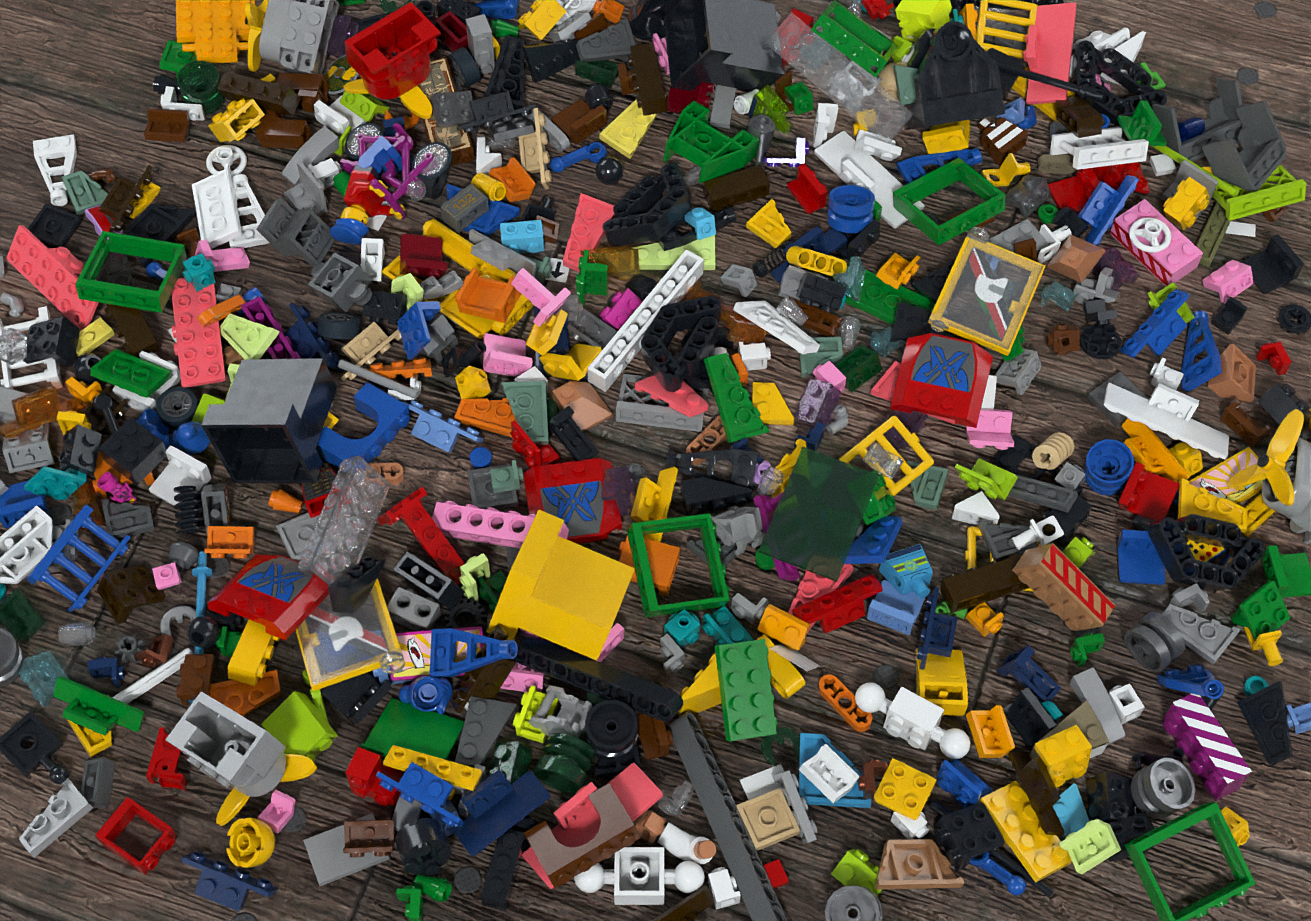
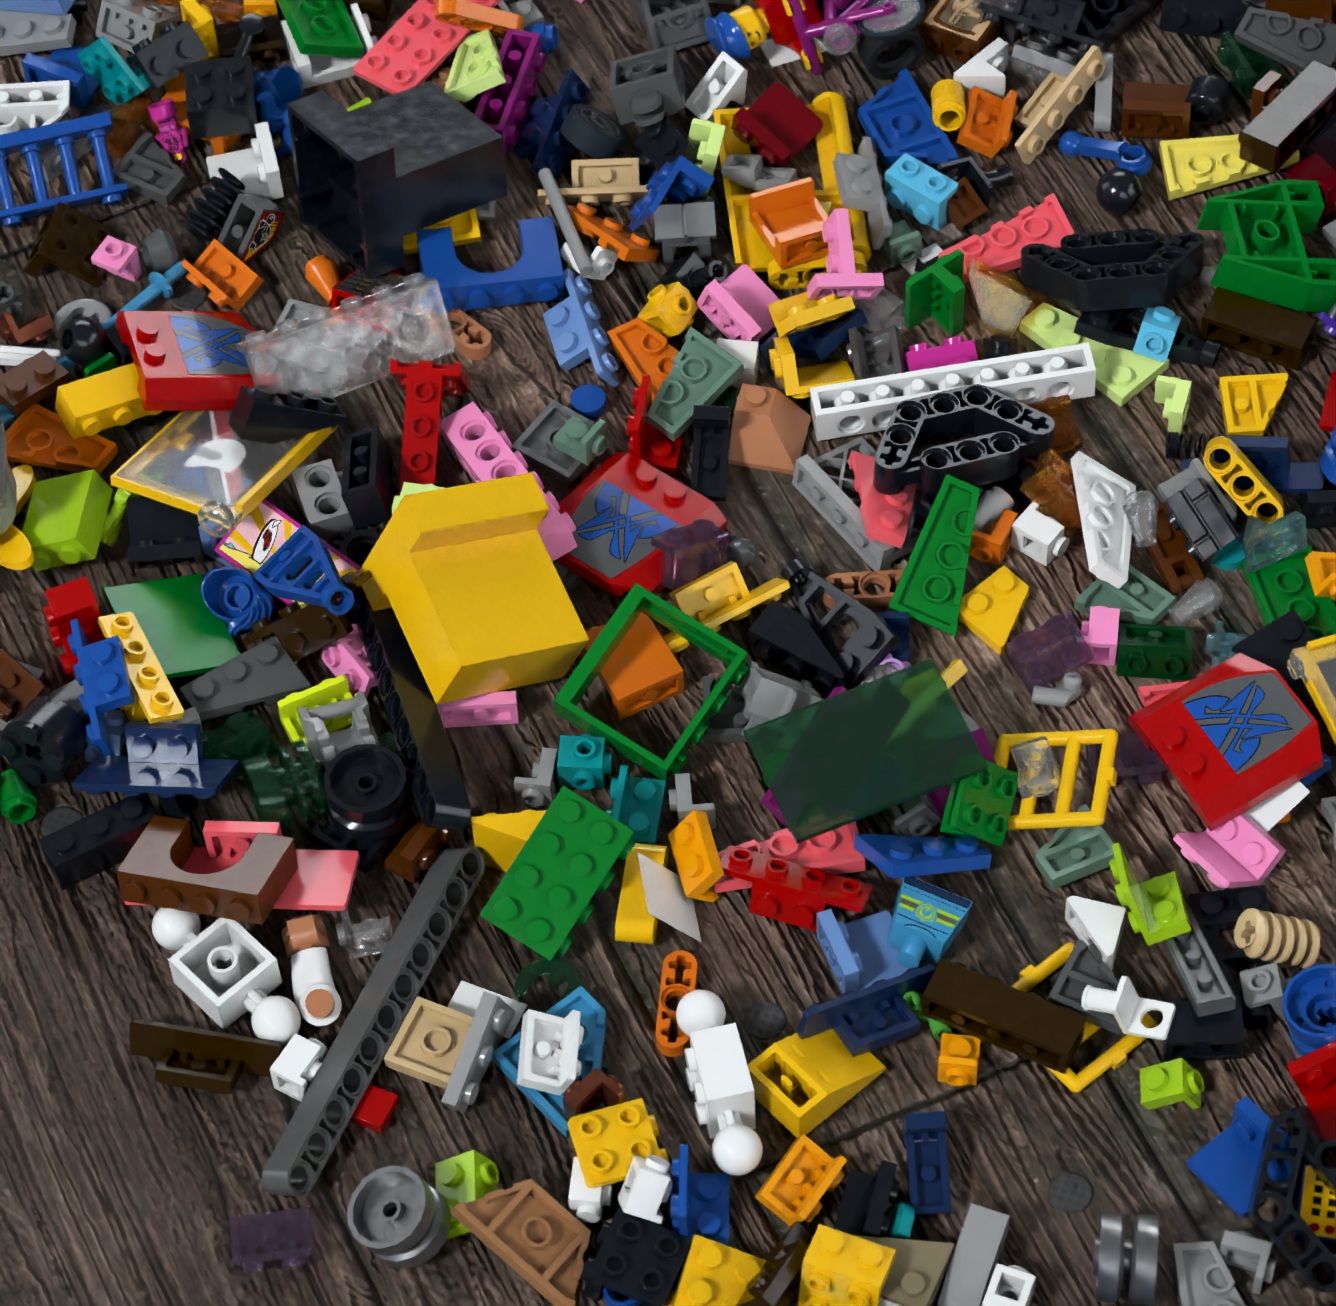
camera: 50 degrees right, 5 degrees down
wheel [156,387,199,430] -> none
dark grey brick [440,184,489,234] -> none
light grey bracket [720,264,758,297] -> none
dark blue bracket [794,422,825,456] -> none
medium nougat brick [1012,543,1116,631] -> none
green bracket [1070,633,1105,668] -> none
none -> white brick [618,1155,672,1224]
none -> yellowish green bracket [1154,375,1192,435]

